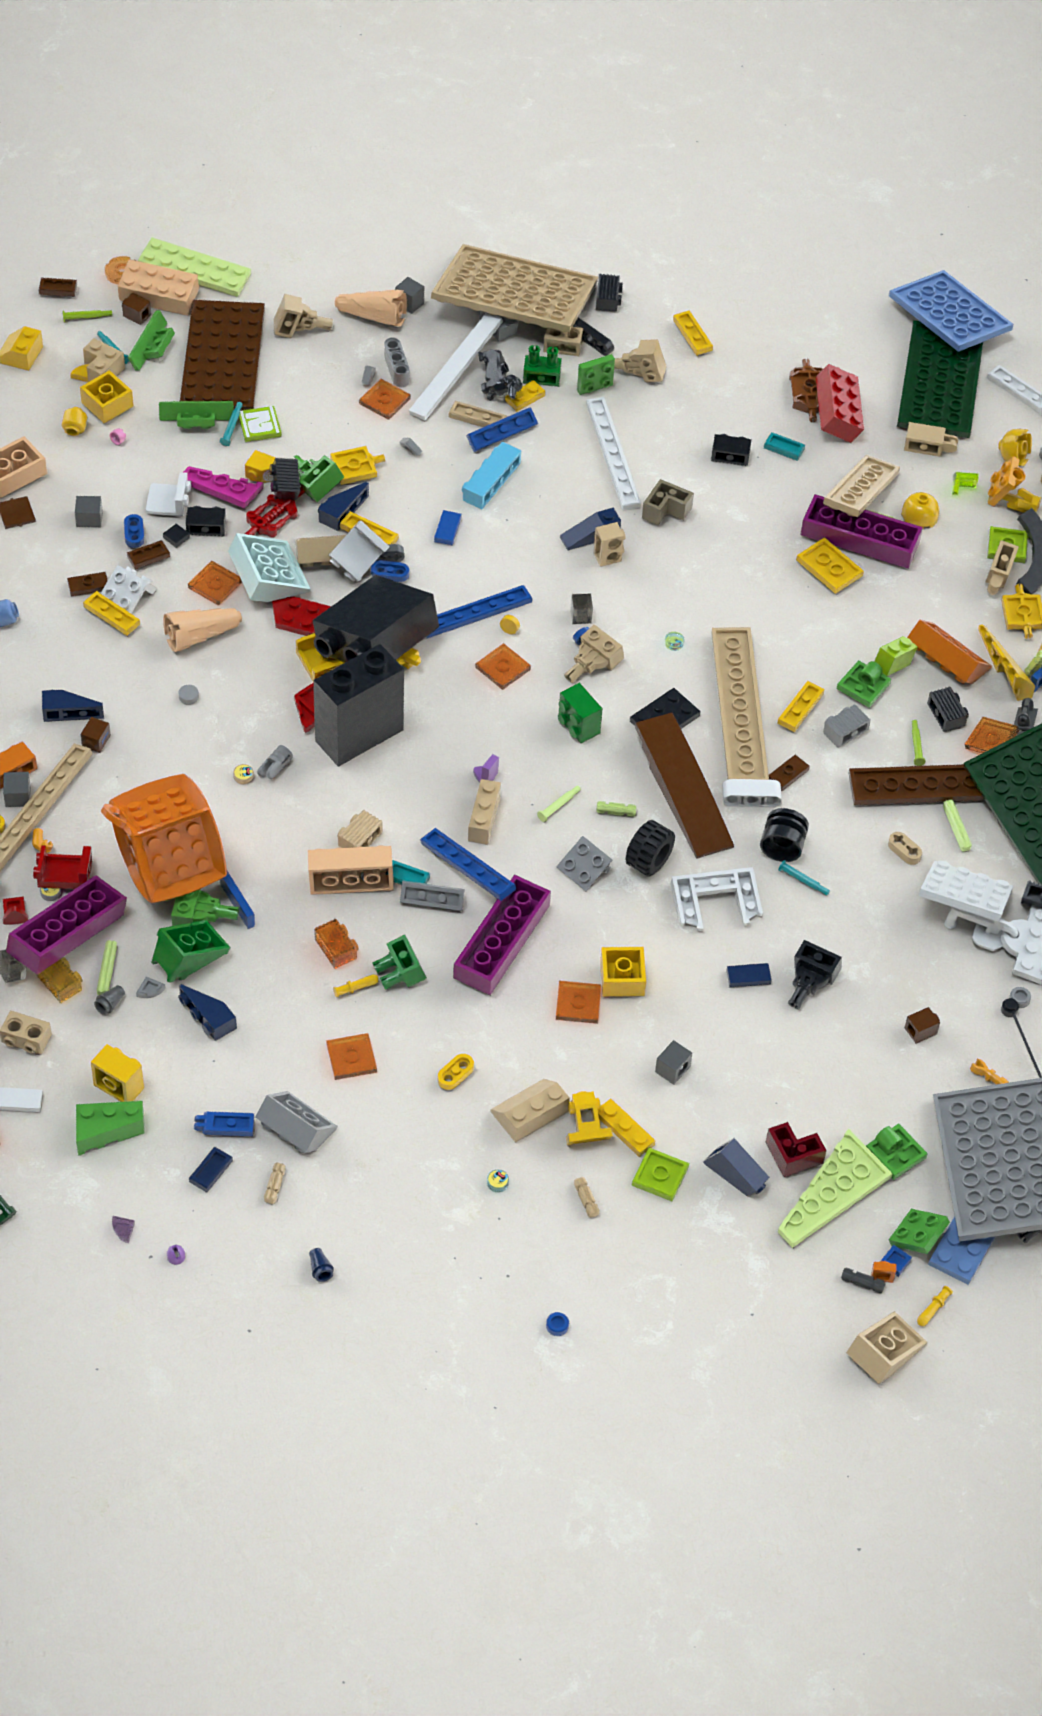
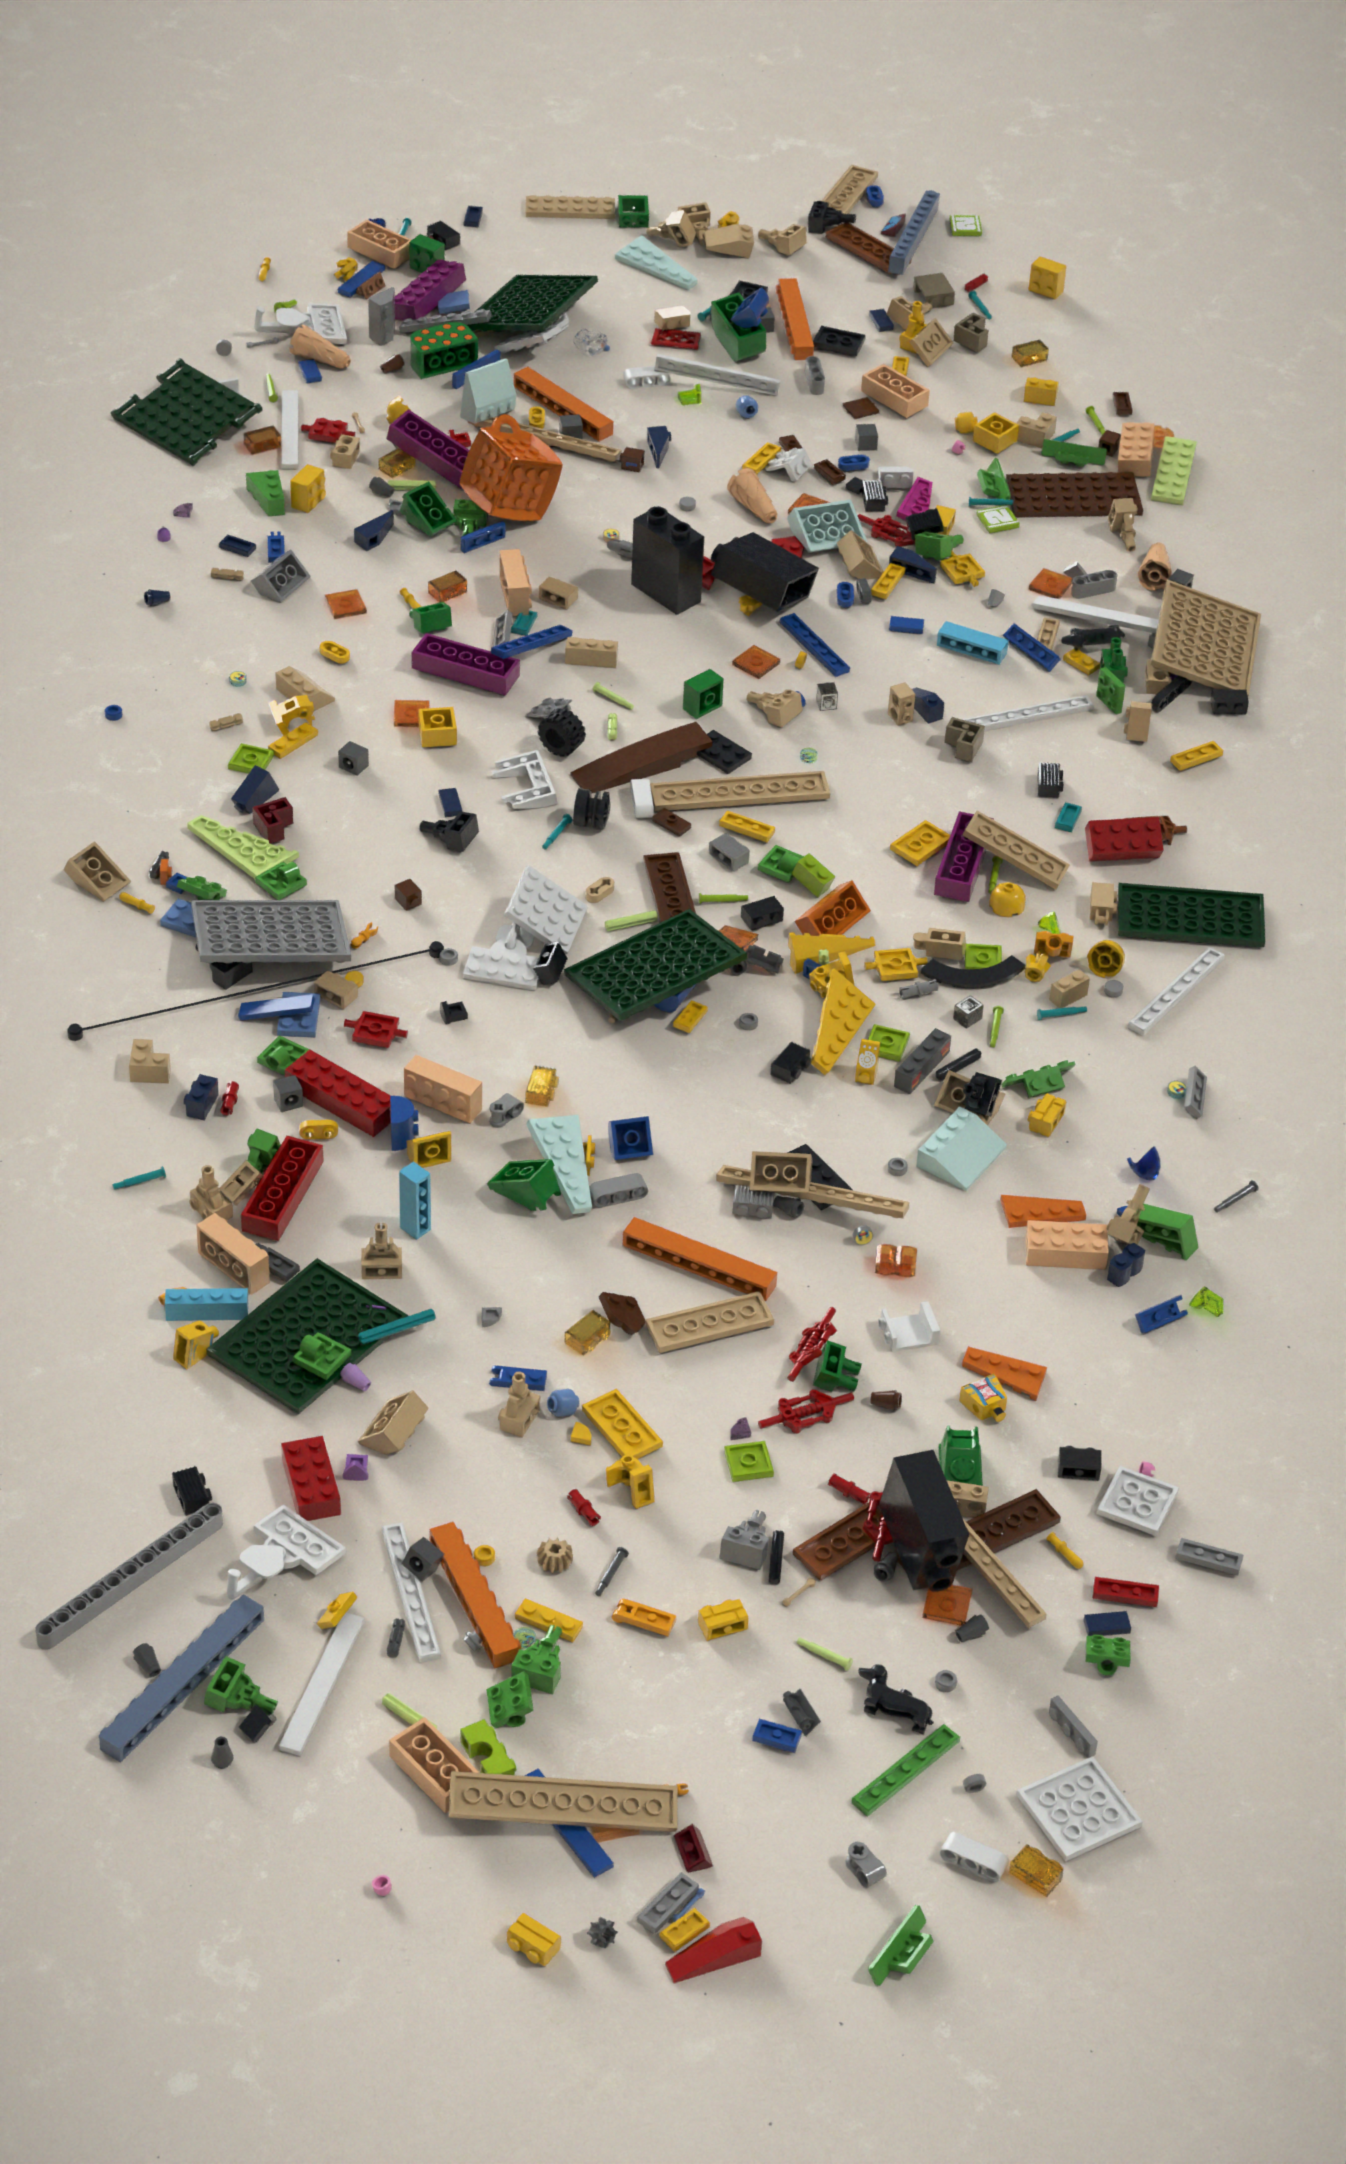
camera: 85 degrees right, 10 degrees down
white panel [329,521,390,581] -> none
medium lavender tile [473,754,499,783] -> none
medium blue plate [889,270,1014,352] -> none

